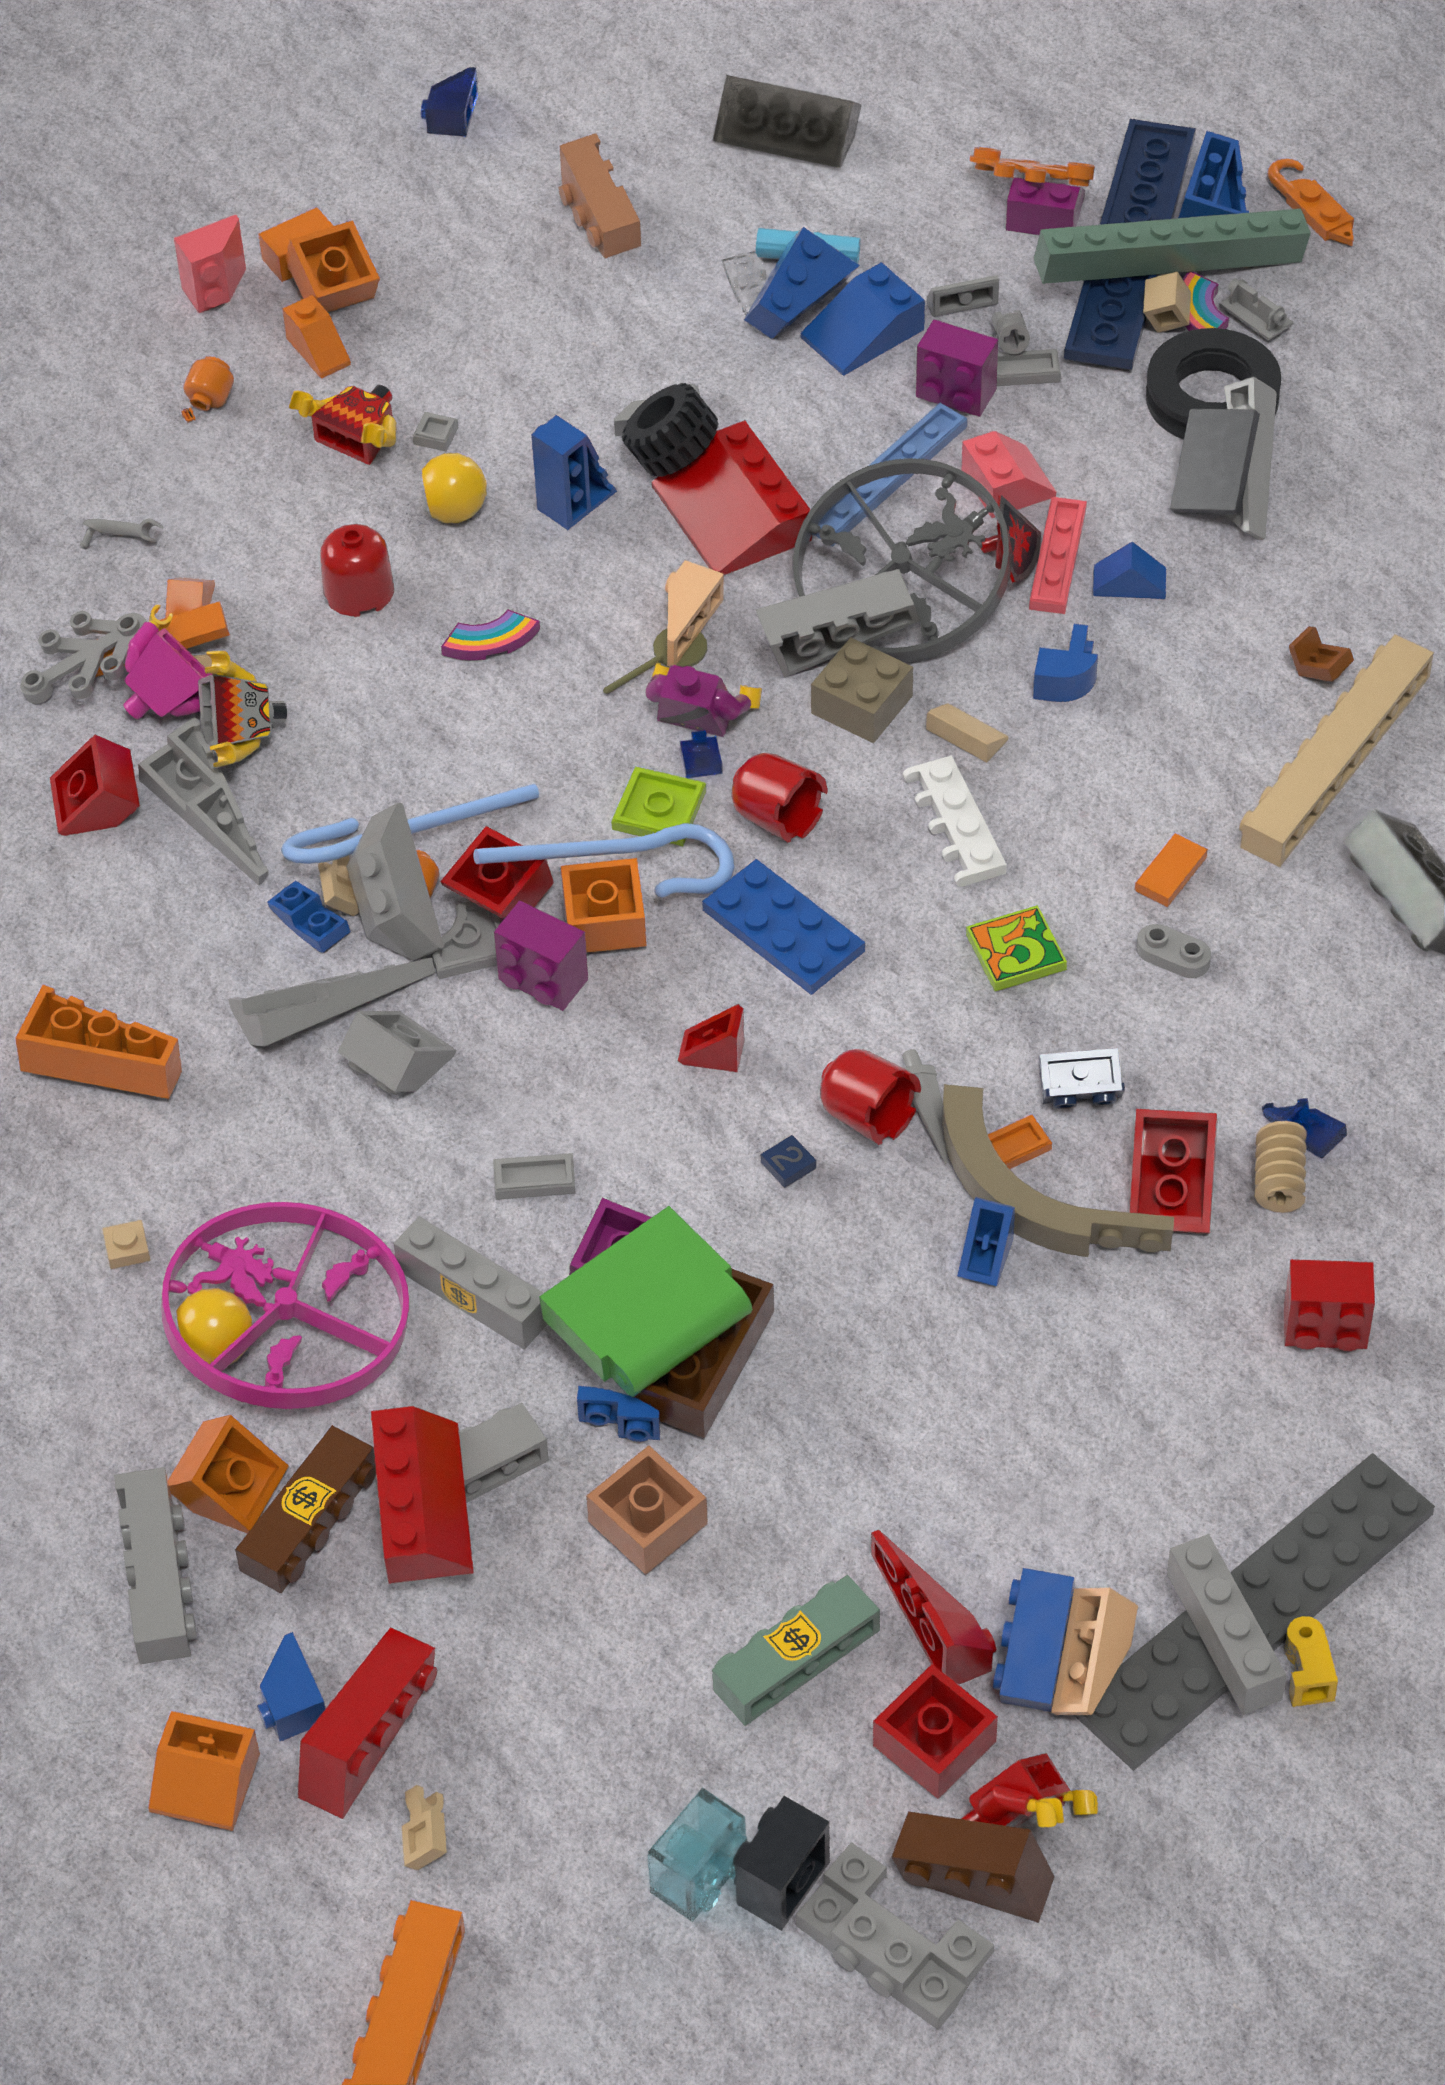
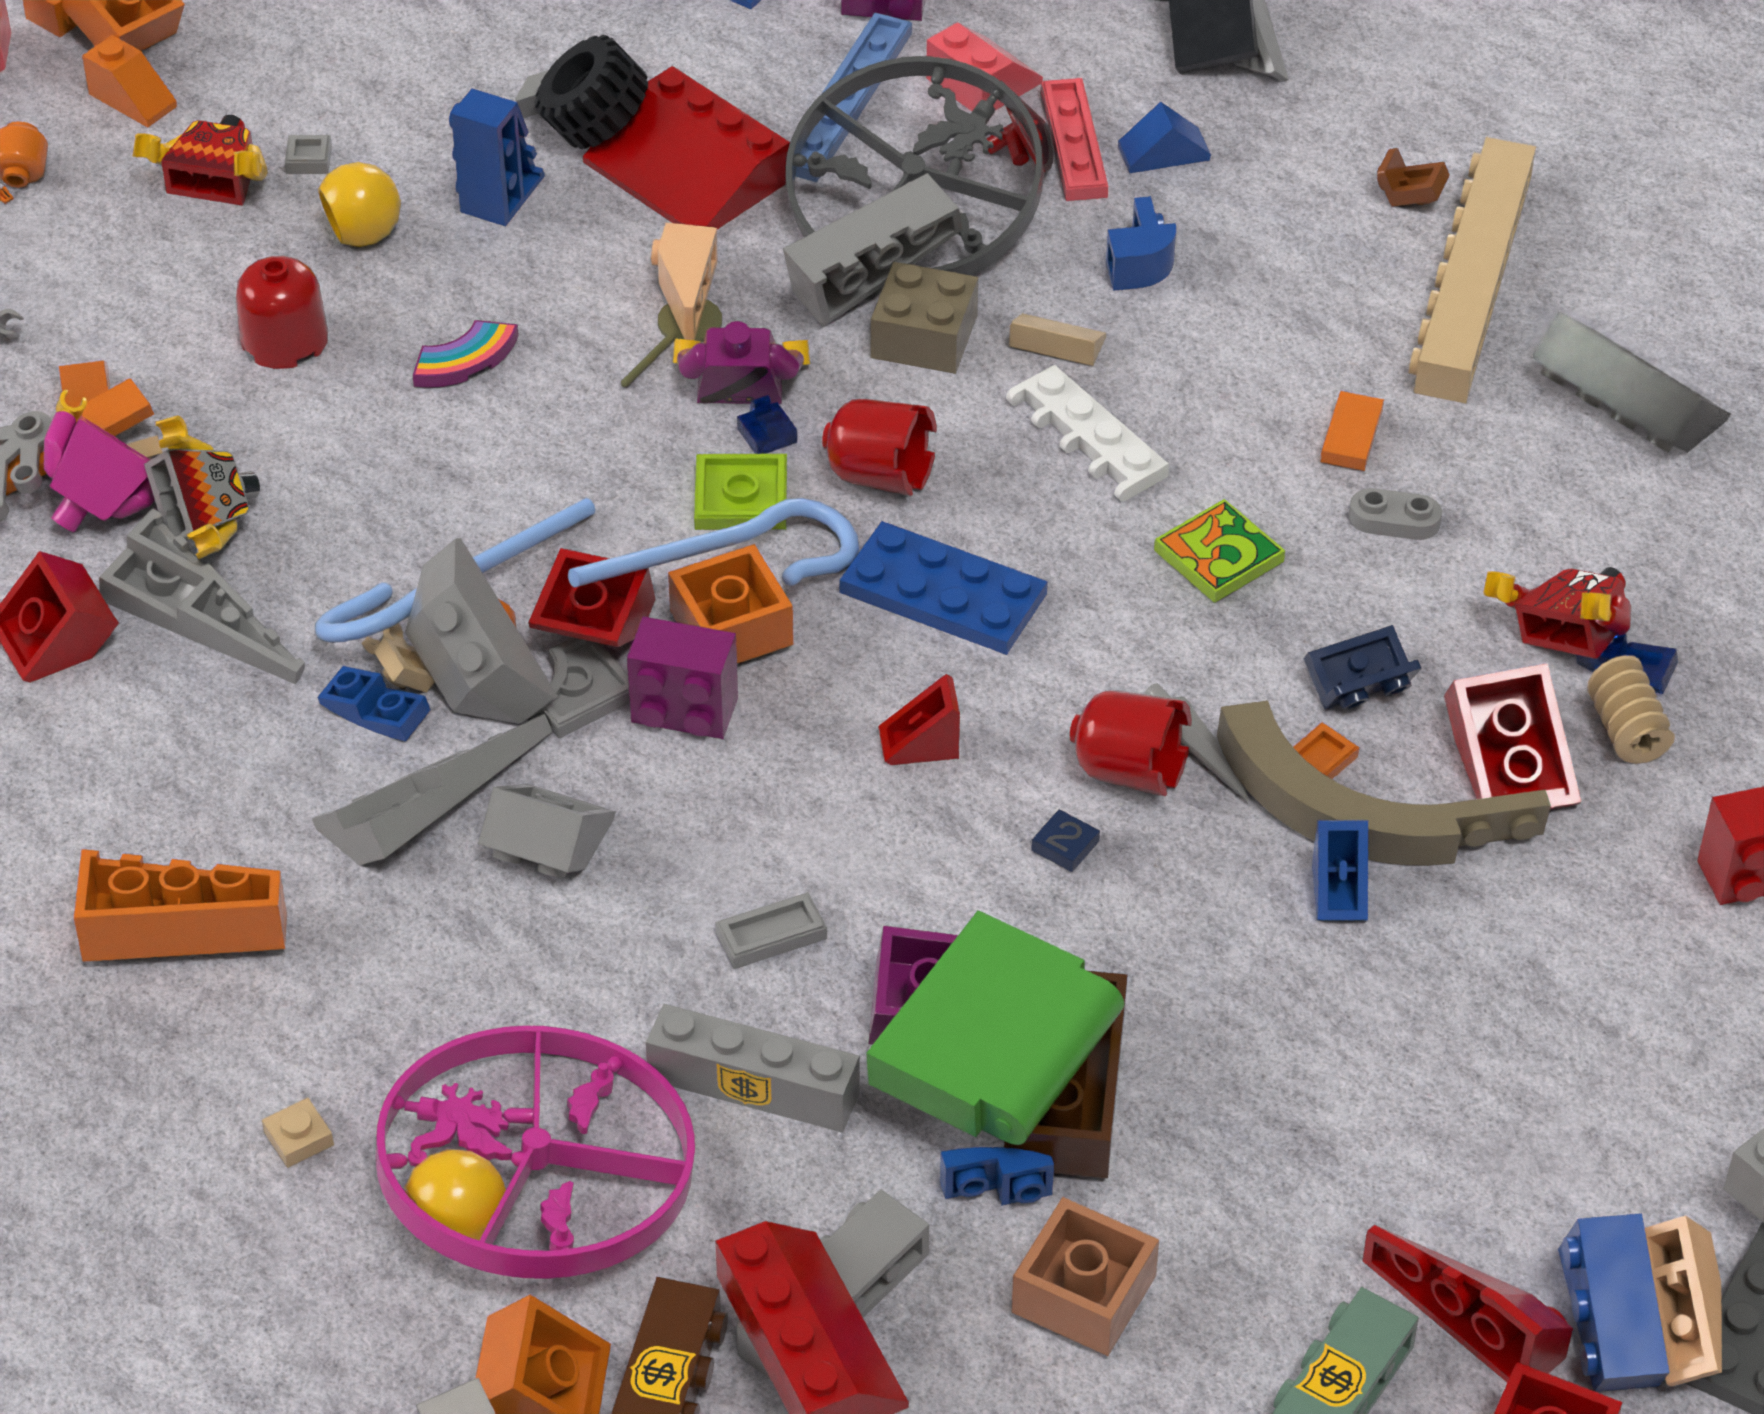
camera: 20 degrees left, 5 degrees down
none -> red torso [1483,567,1631,659]

